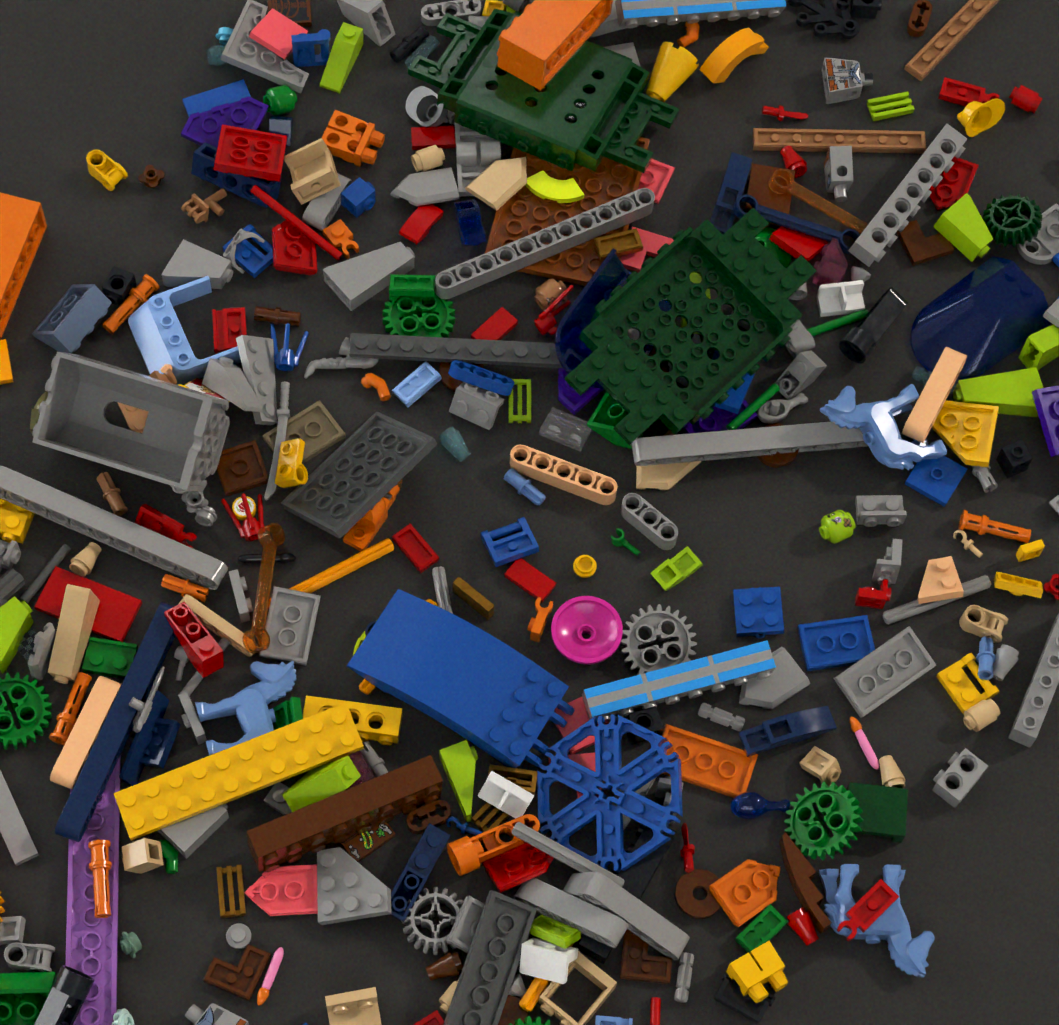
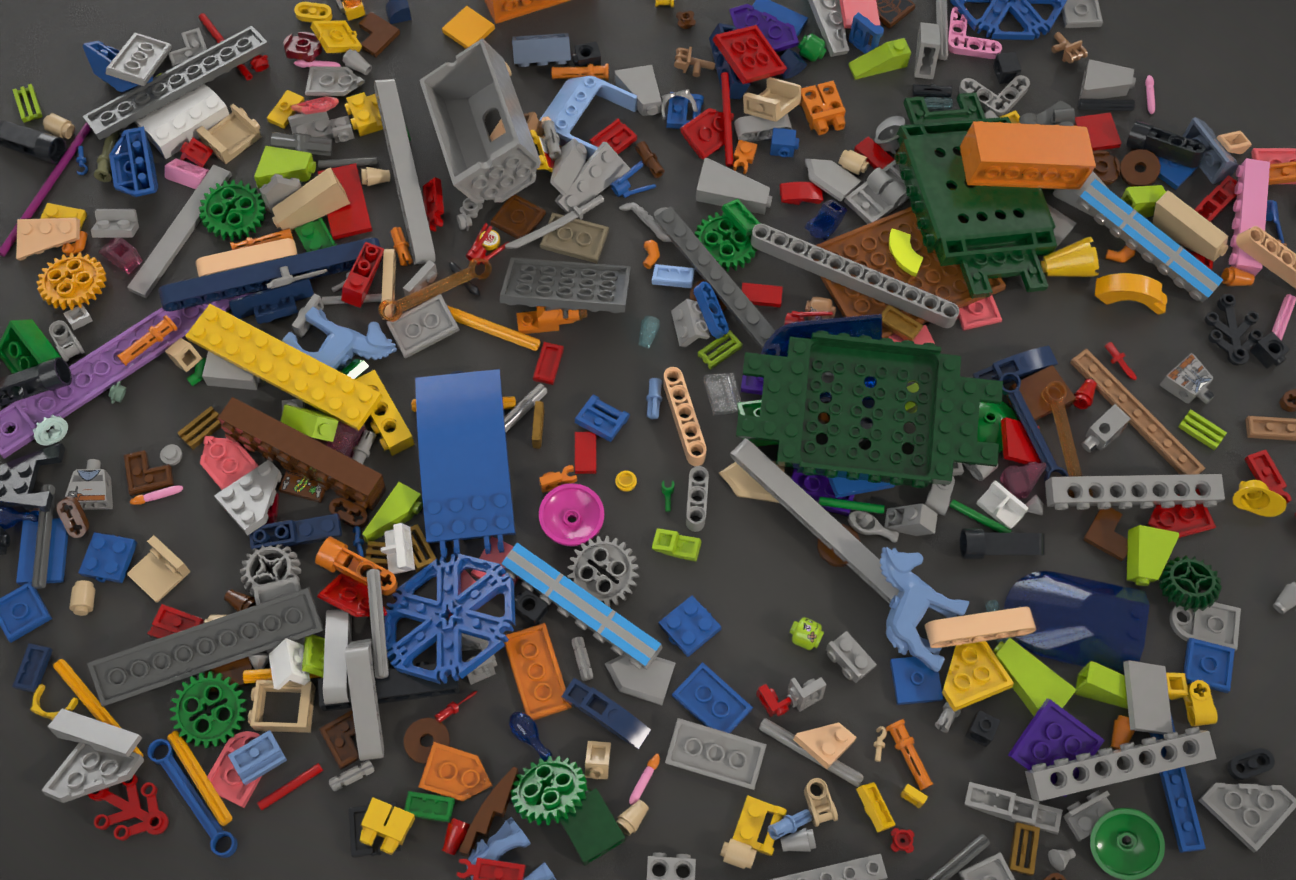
camera: 55 degrees right, 0 degrees up
medium nougat axle [97,472,128,516] -> none
yellow plate [275,438,308,488] -> none
tan tile [465,157,527,211] -> none
none -> light grey pin [542,120,562,159]

